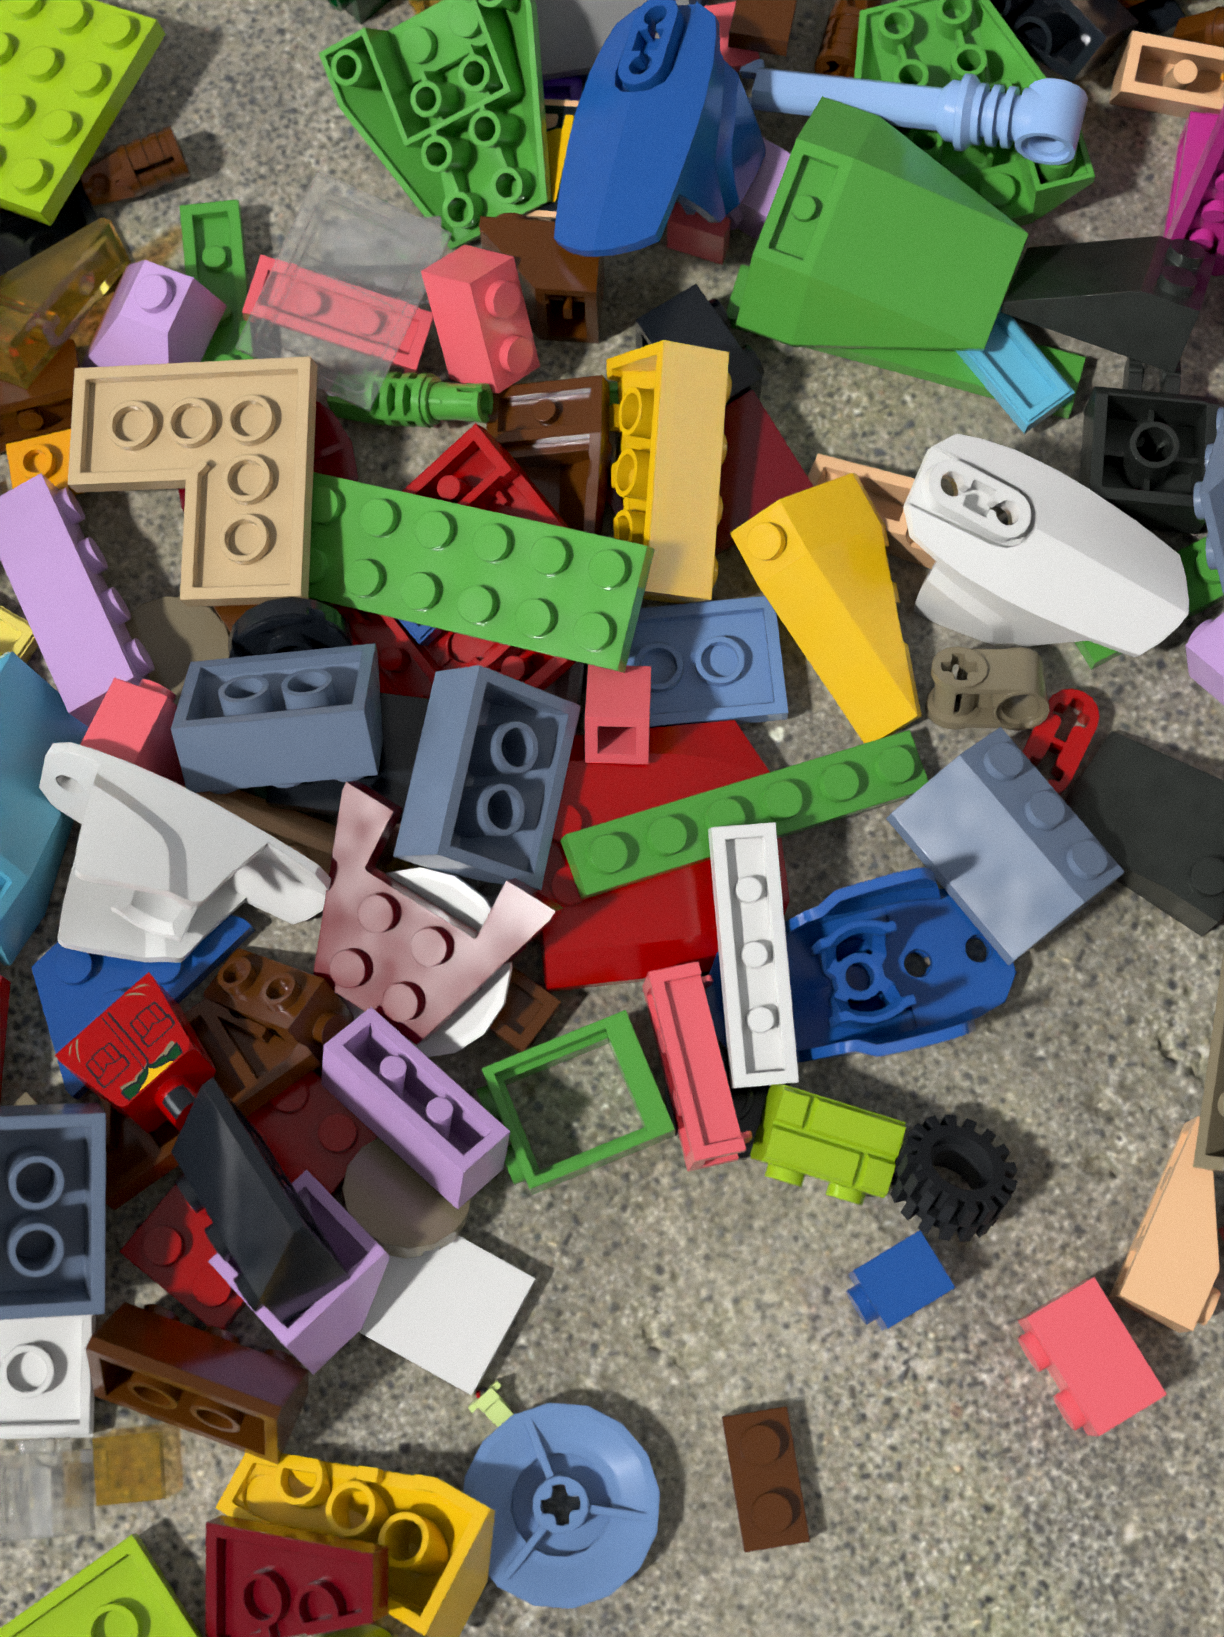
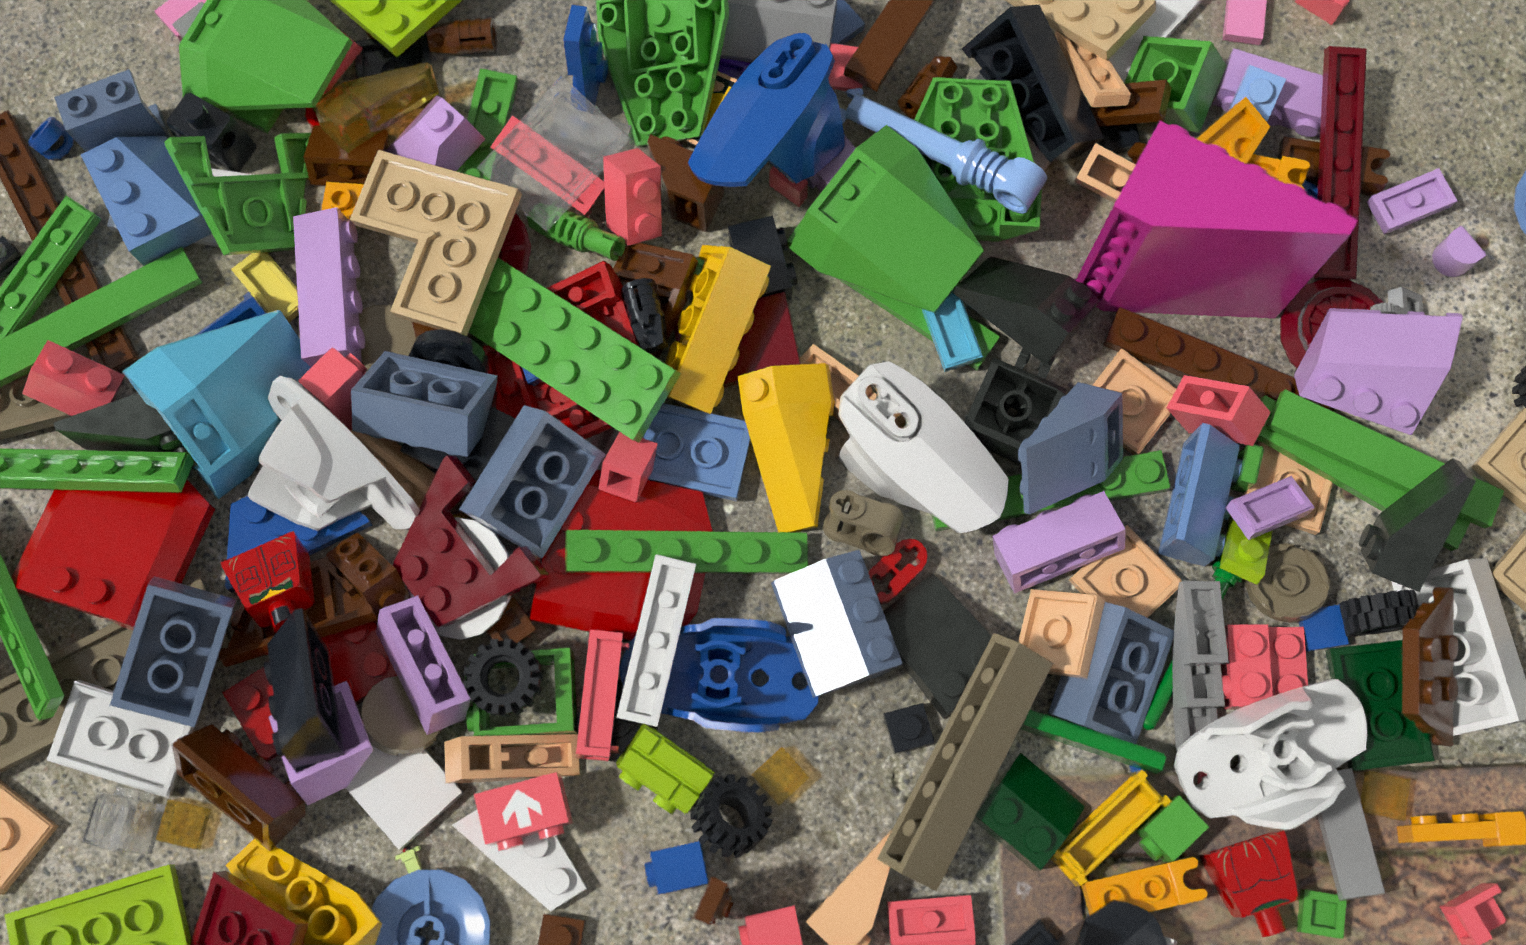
camera: 15 degrees right, 0 degrees up
none -> light nougat slope [444,734,580,783]
none -> white wing [452,810,588,911]
none -> black tyre [464,638,543,717]
none -> coral brick [474,772,573,851]
none -> blue wing [563,5,608,130]
none -> black hinge [621,278,668,353]
none -> reddish brown hinge [693,876,734,925]
none -> clear yellow tile [752,747,810,806]
none -> black plate [883,703,934,754]

